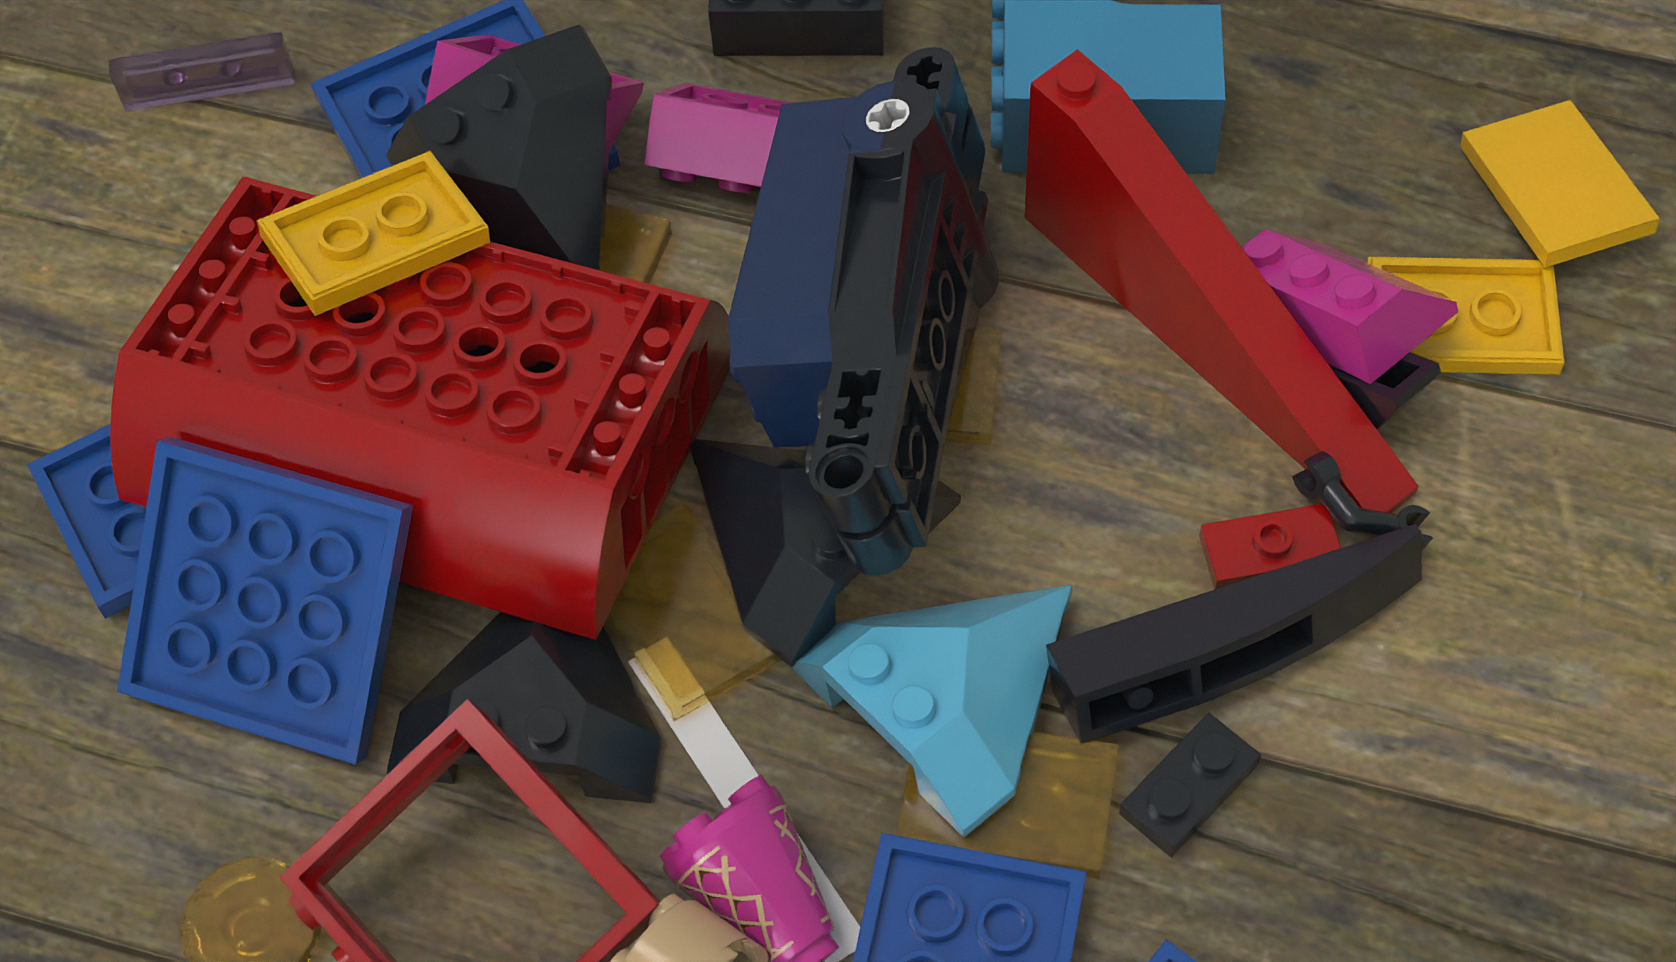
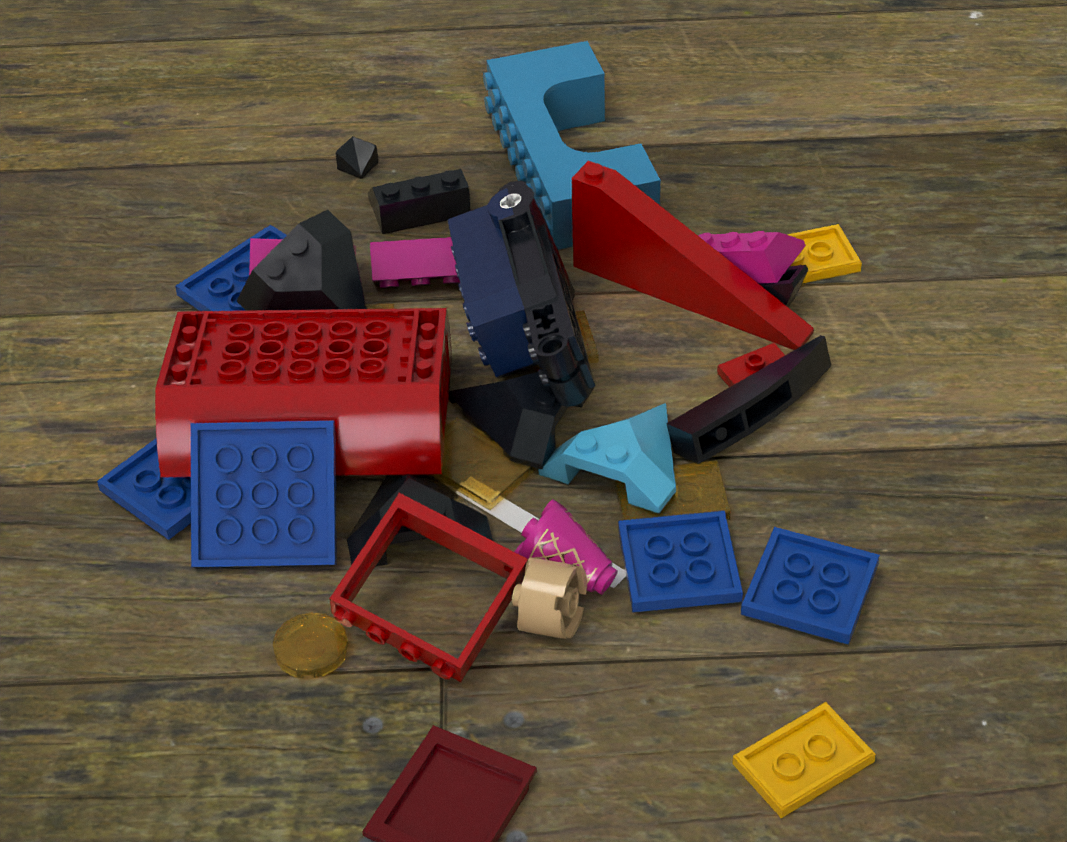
camera: 20 degrees left, 15 degrees down
tile [109,32,296,111] -> none
yellow tile [257,151,490,316] -> none
black plate [1119,712,1261,857] -> none
black arm [1292,451,1433,551] -> none
yellow tile [1460,100,1660,267] -> none

